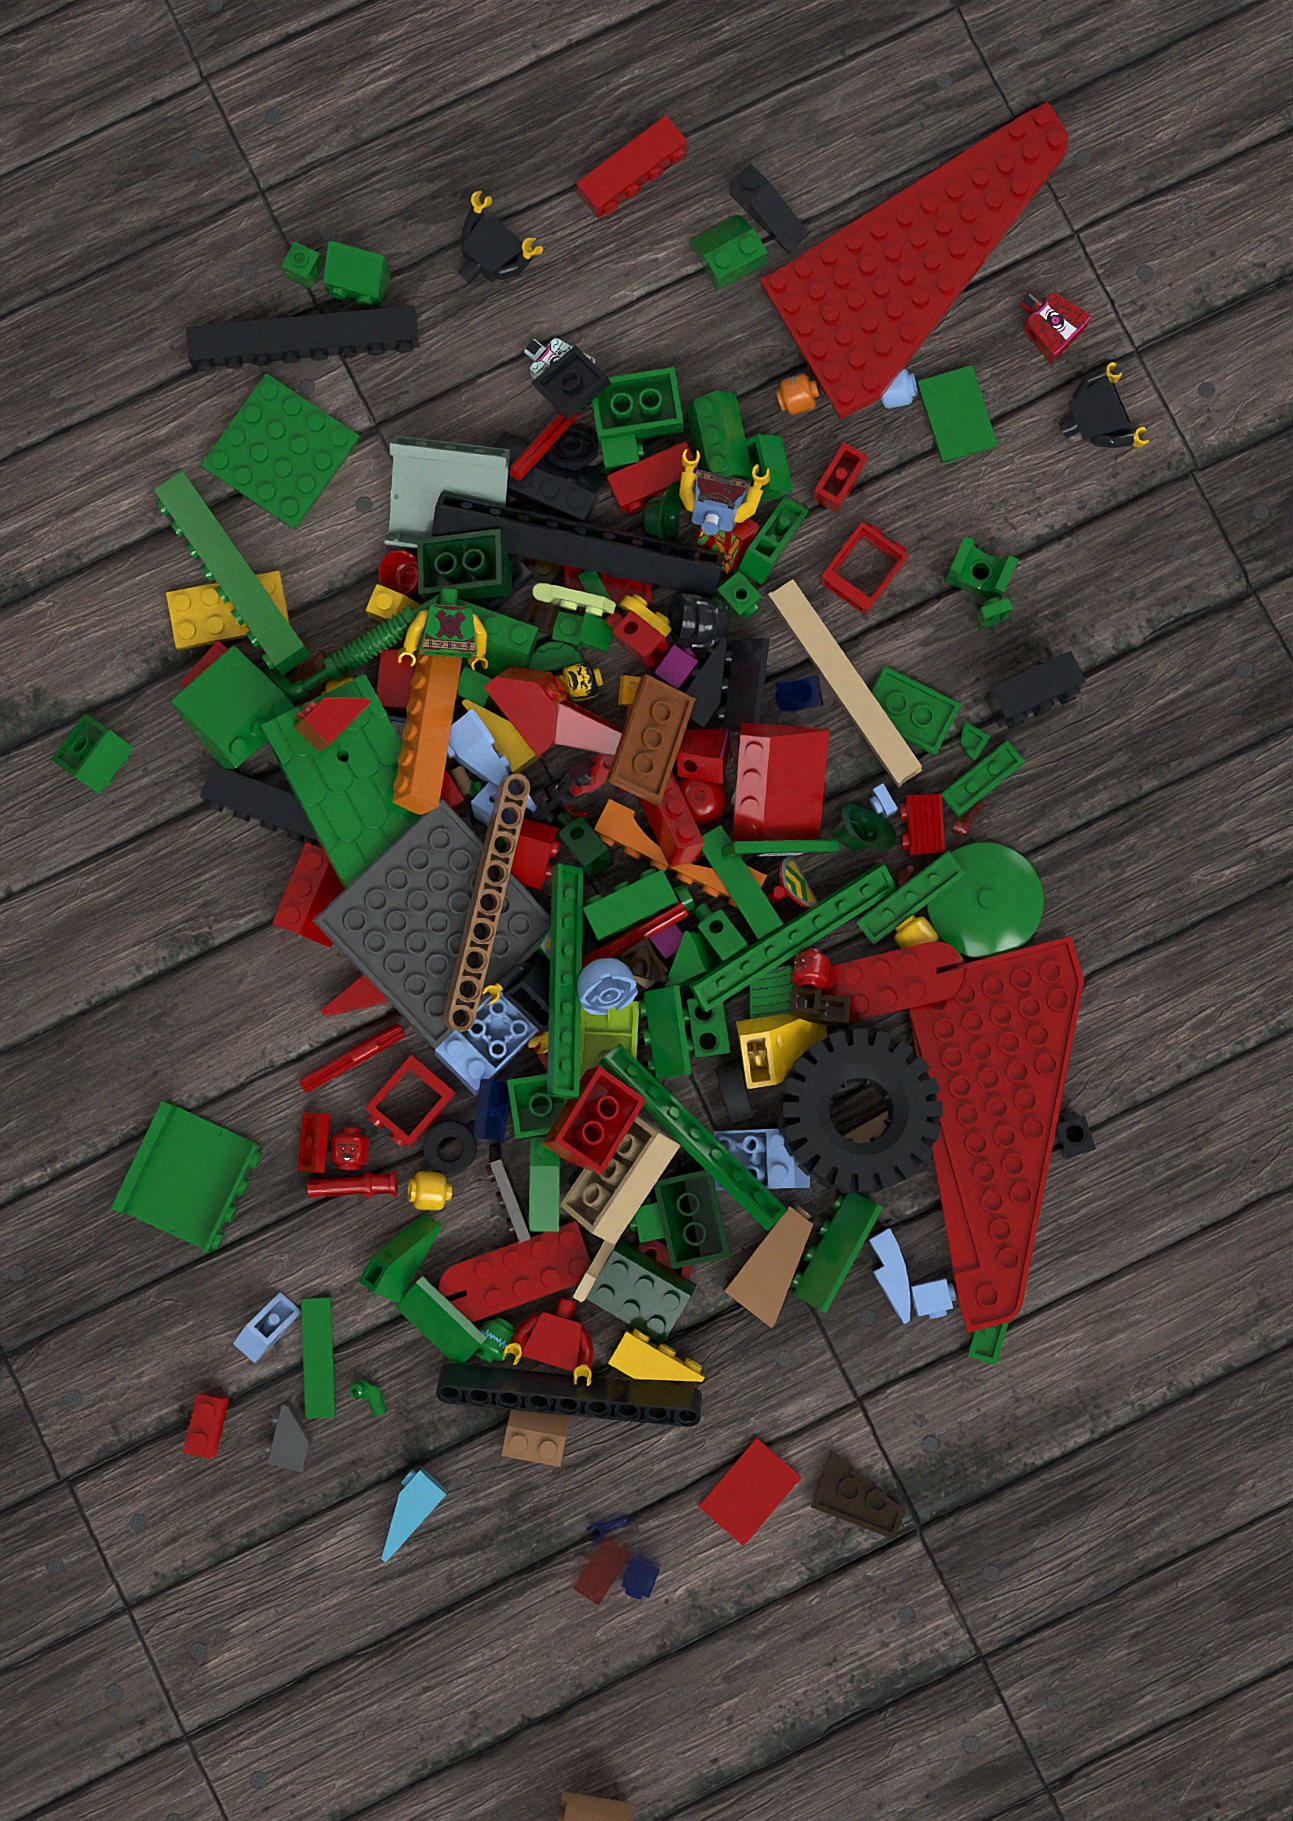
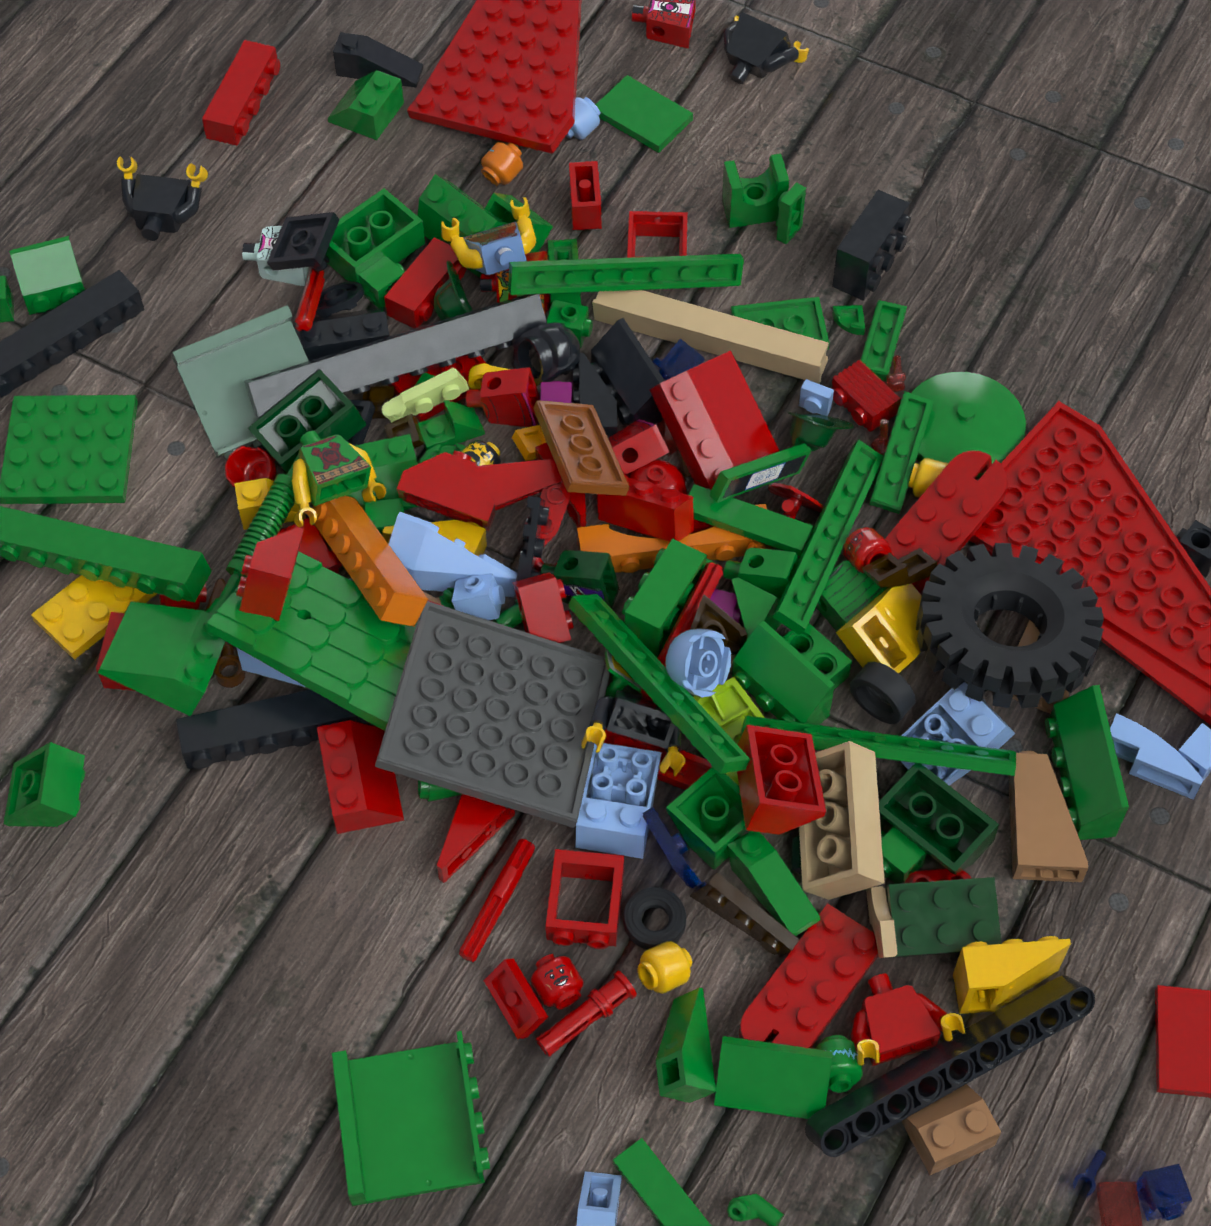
camera: 40 degrees left, 25 degrees down
medium nougat beam [443,774,530,1031] -> none
none -> green plate [508,254,744,295]

